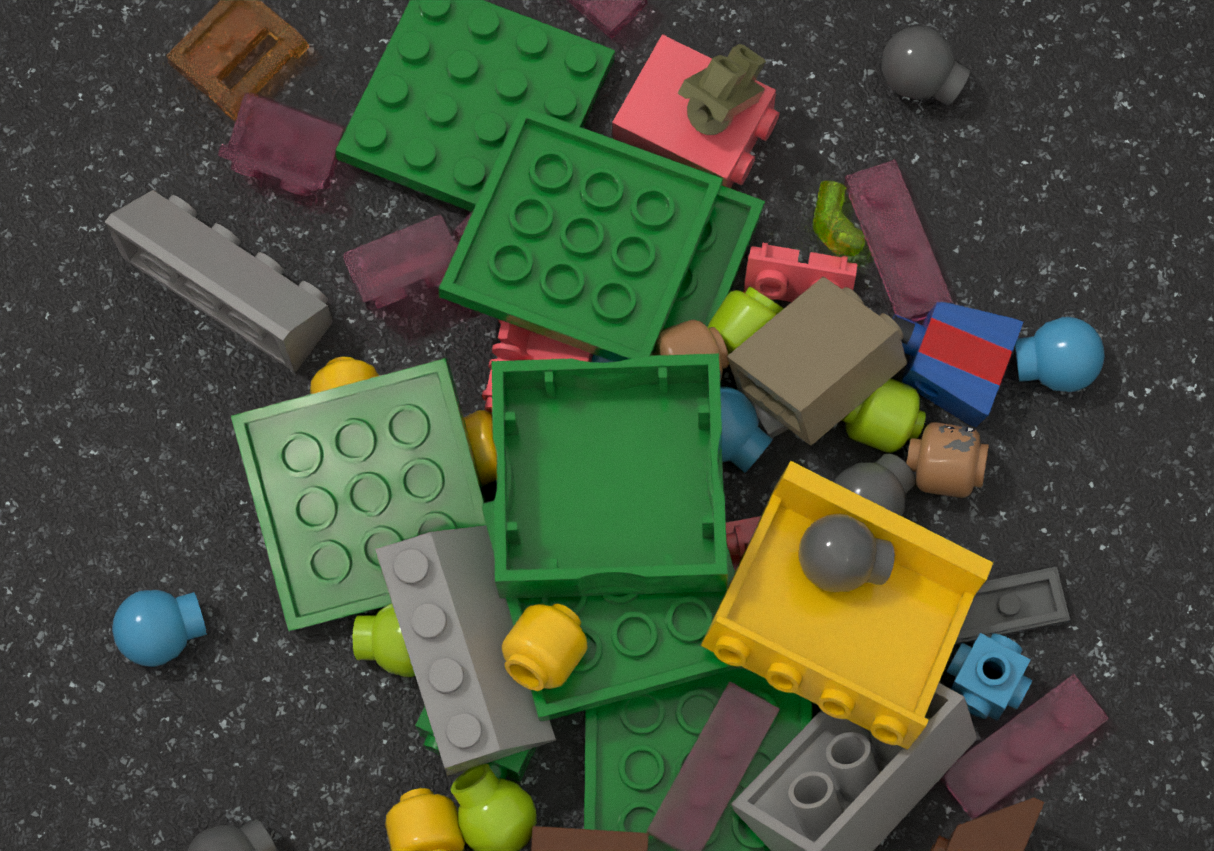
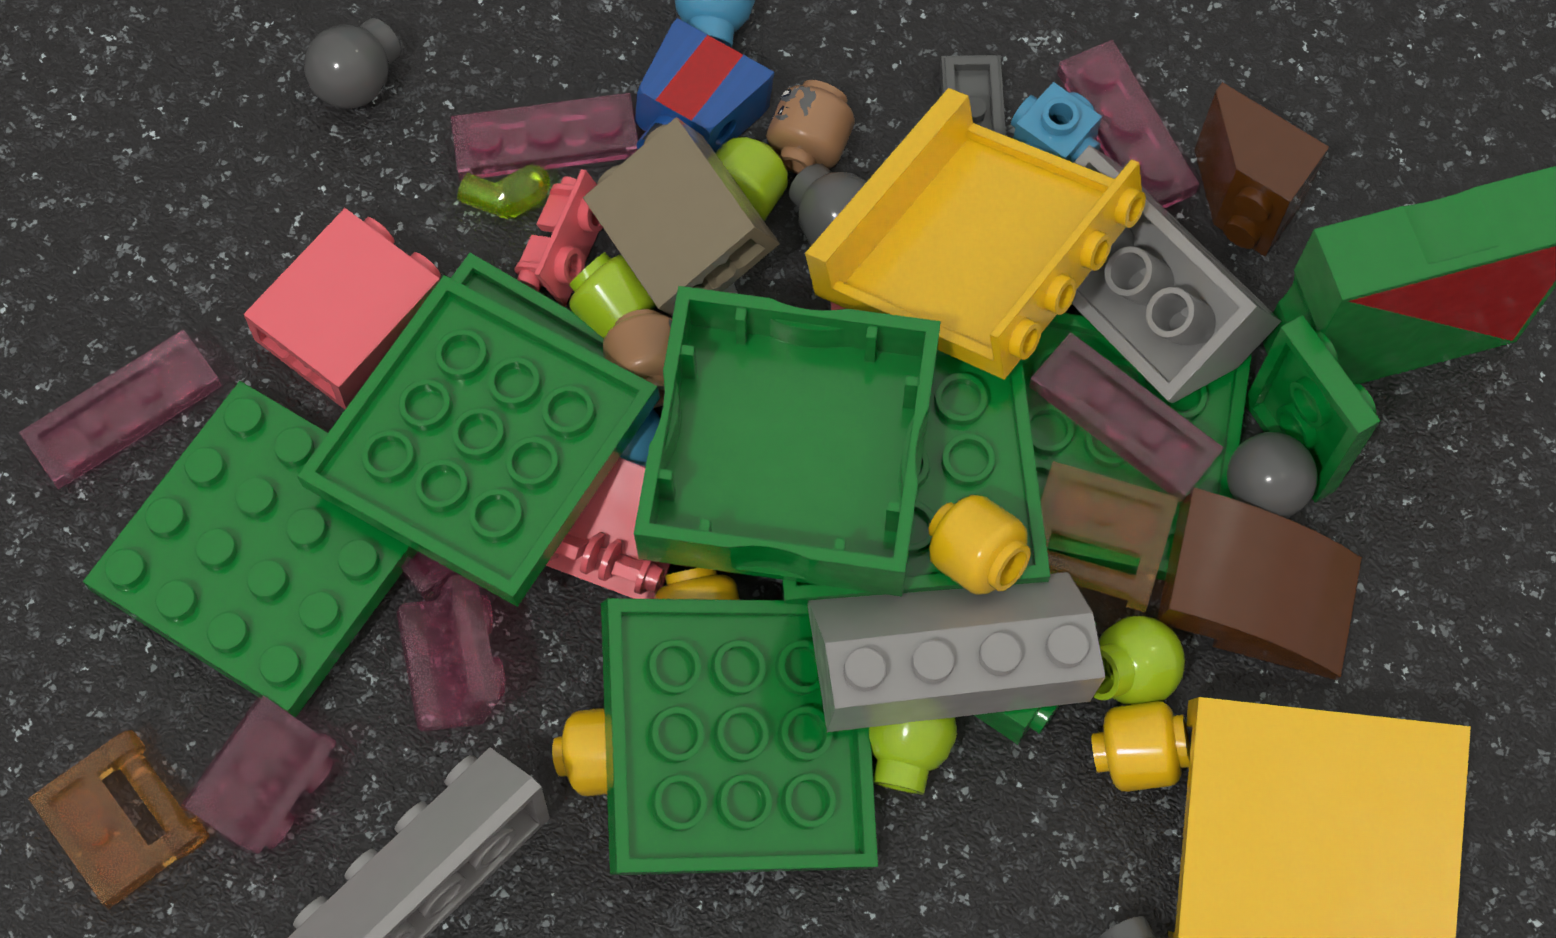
camera: 85 degrees left, 5 degrees down
olive hips [678,44,766,135] -> none
dark grey piece [798,514,895,592] -> none
none -> clear orange plate [1041,461,1179,612]

